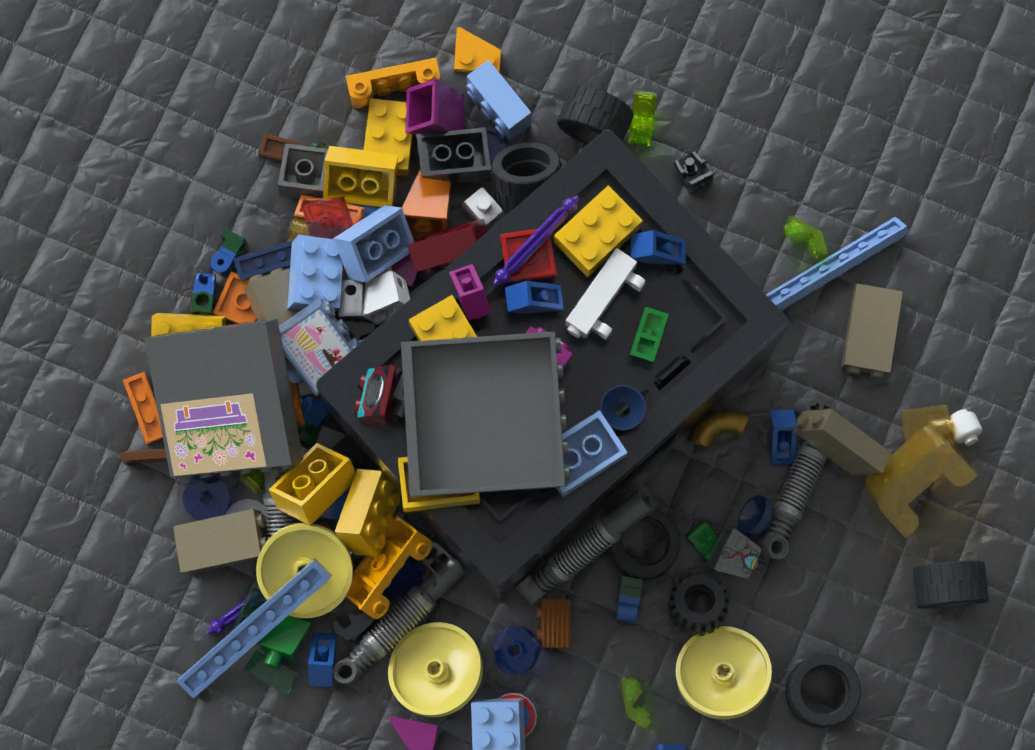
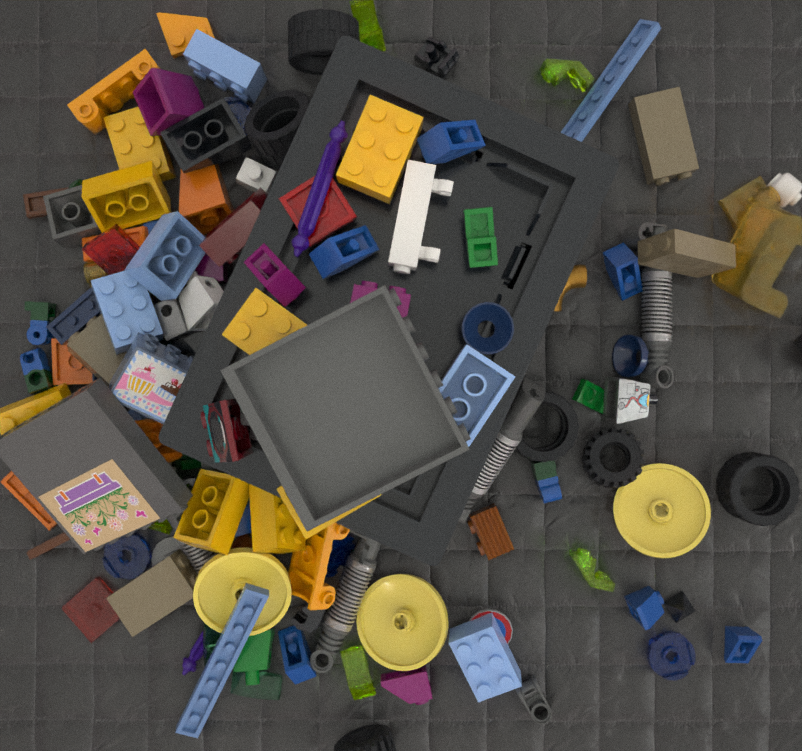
camera: 20 degrees left, 10 degrees up
clear blue plate [493,626,541,674] -> none
none -> clear red plate [61,576,120,643]
none -> clear neon green slope [340,645,376,700]

